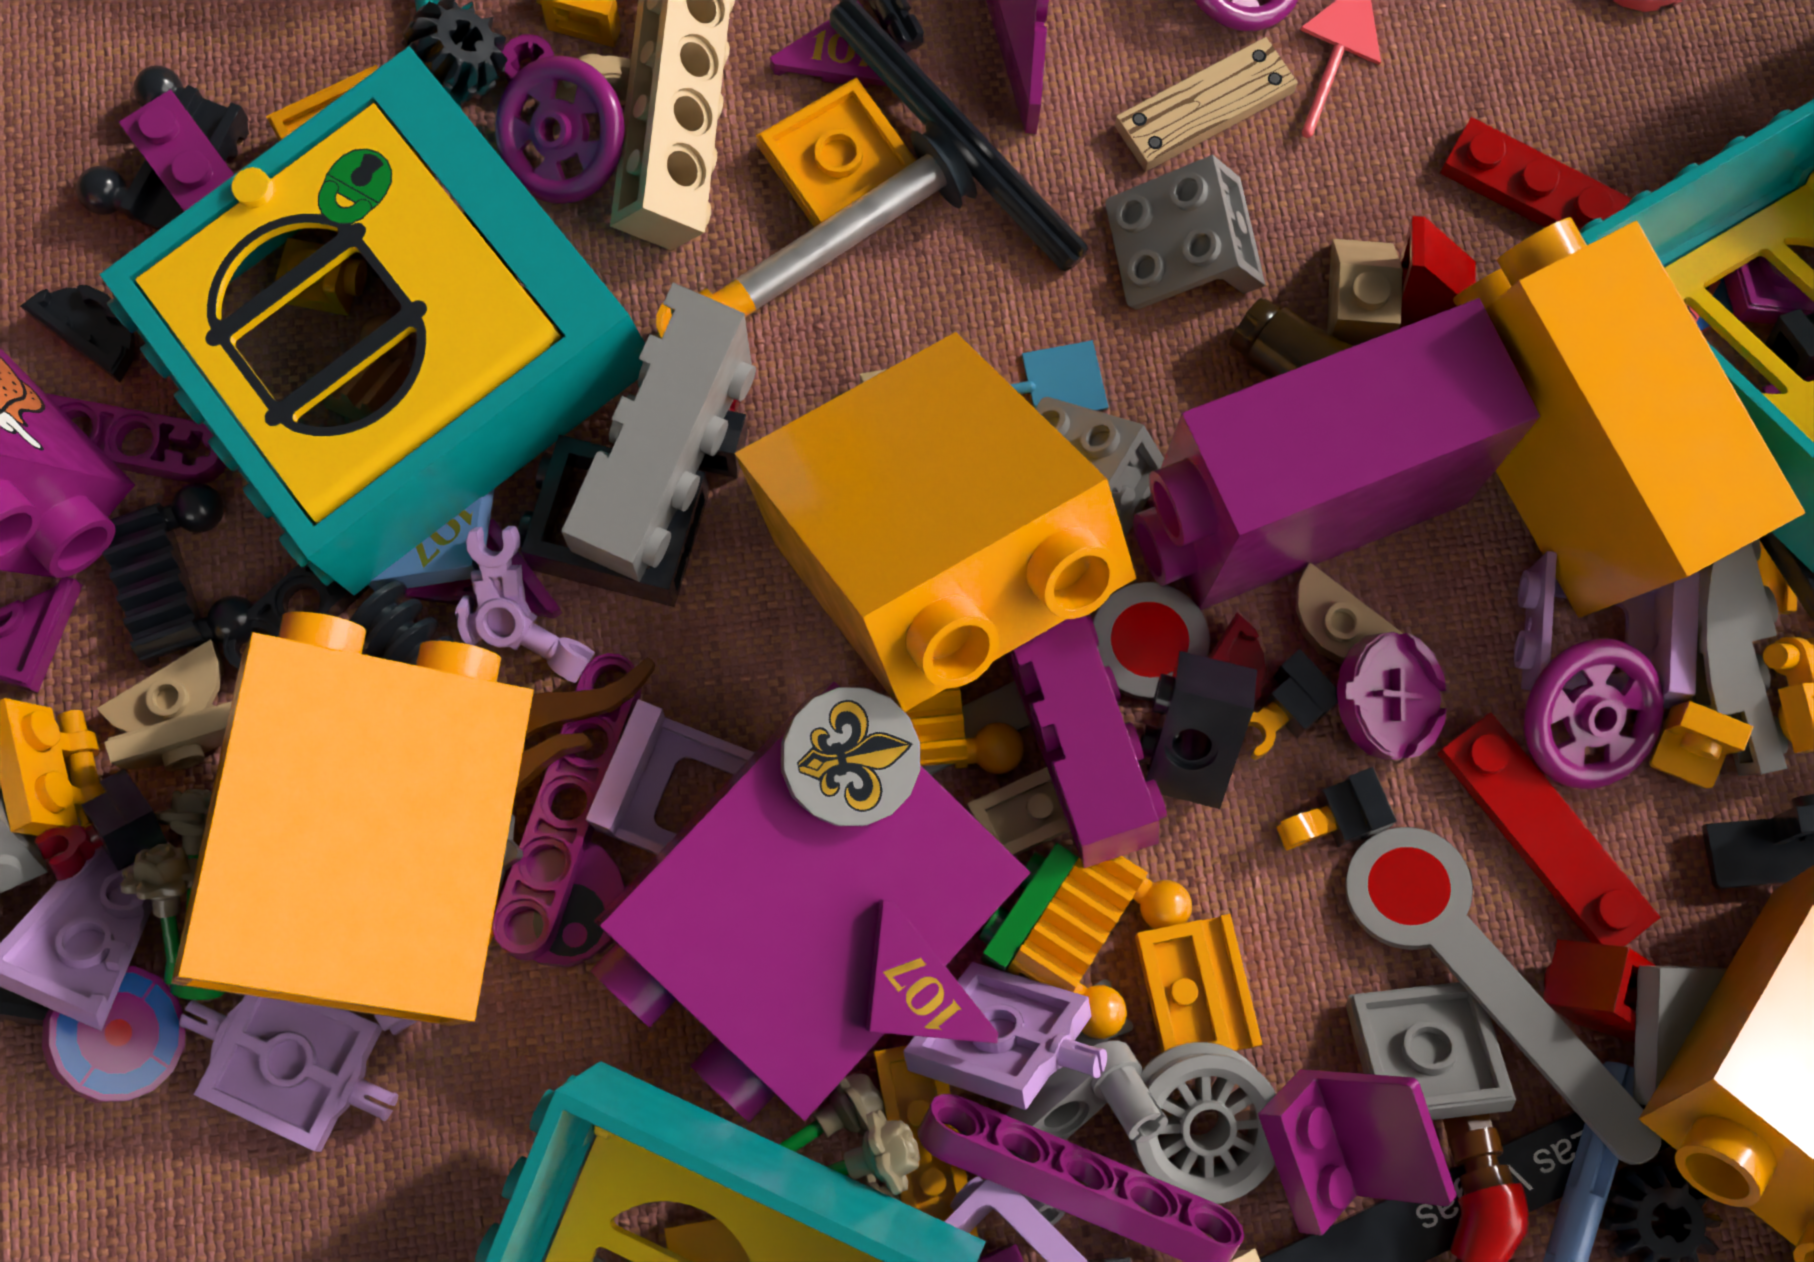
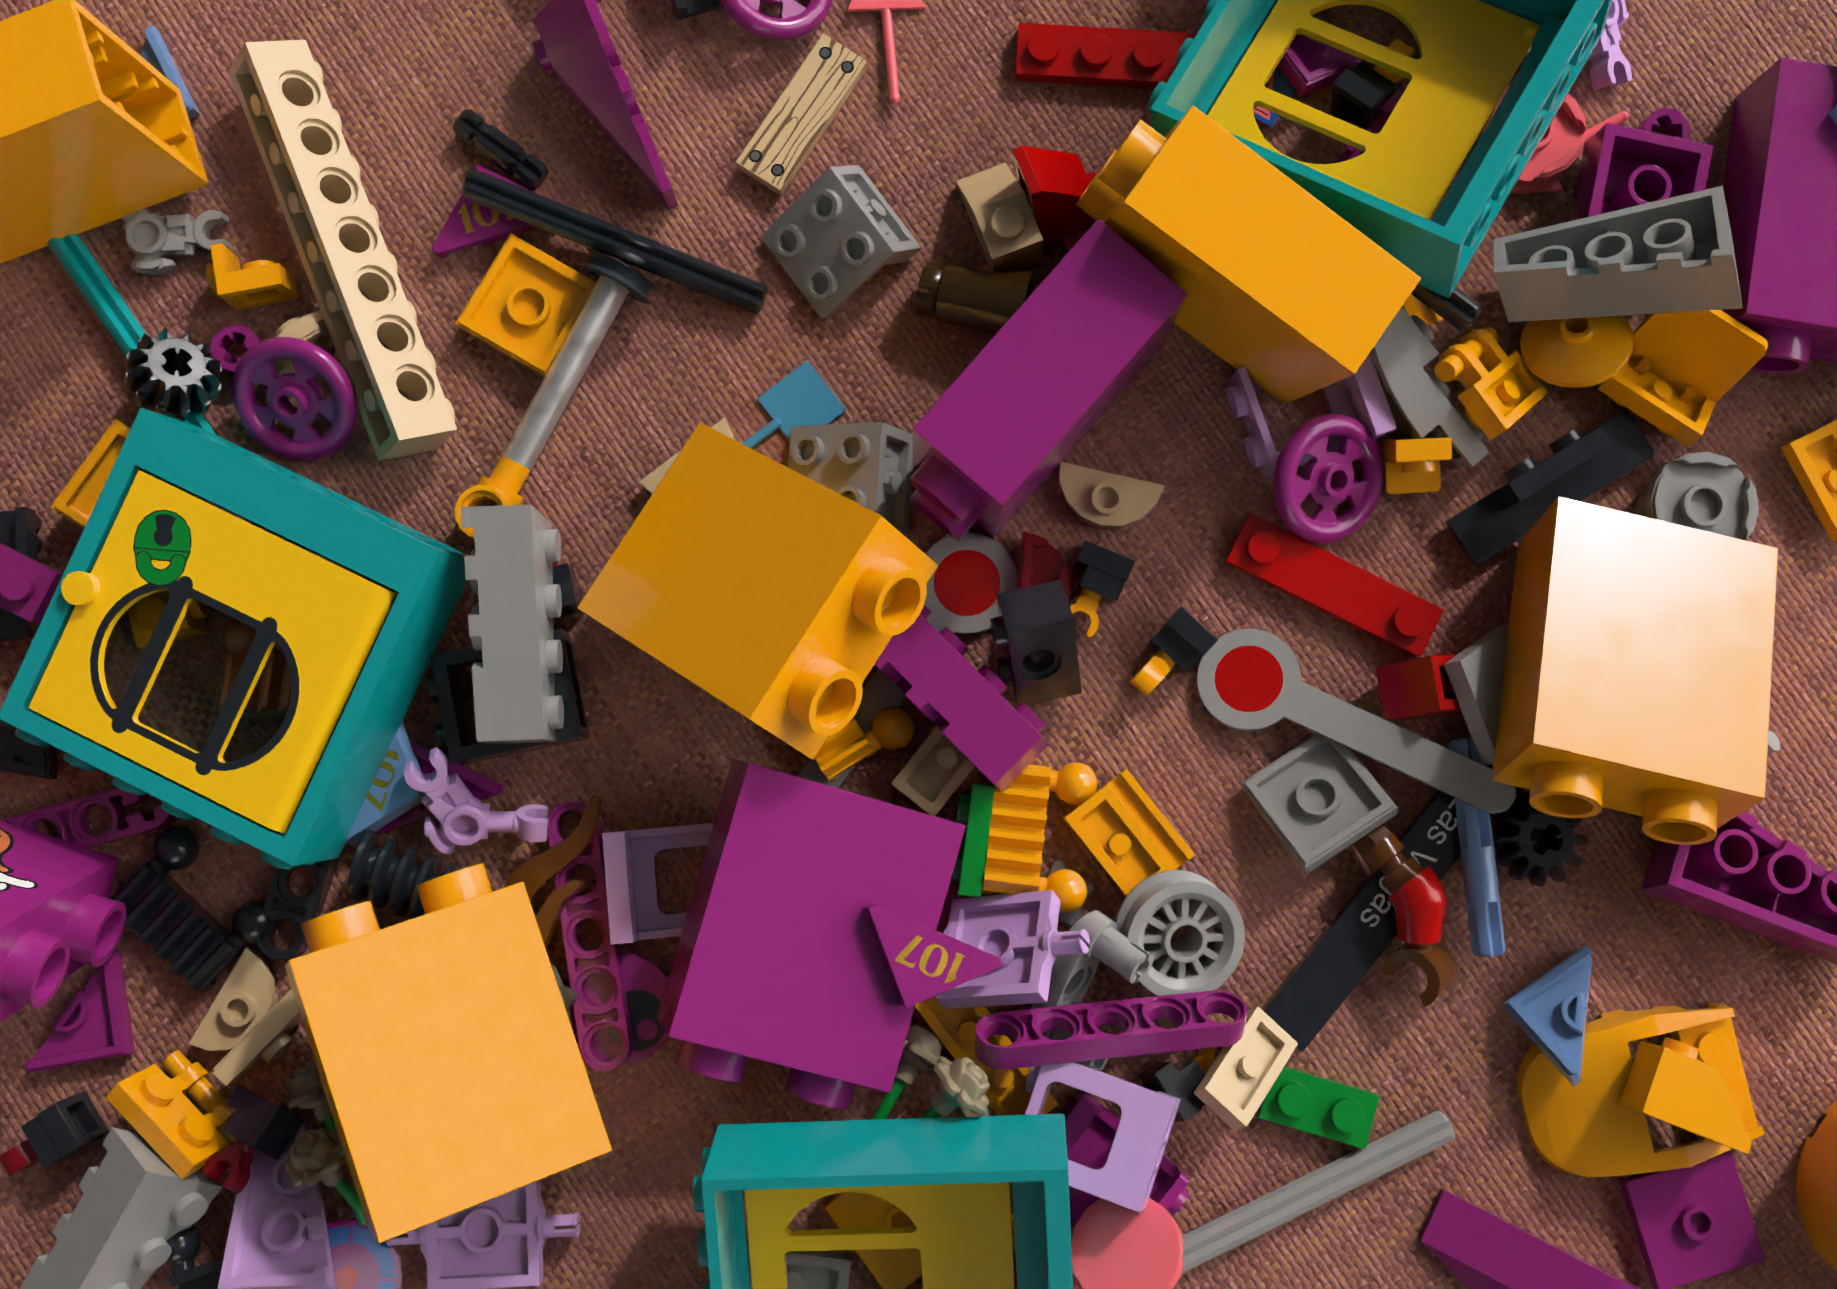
camera: 25 degrees left, 10 degrees up
tile [781,687,920,826] -> none
magenta bracket [1258,1069,1456,1236] -> none
magenta tile [1337,632,1447,761] -> none

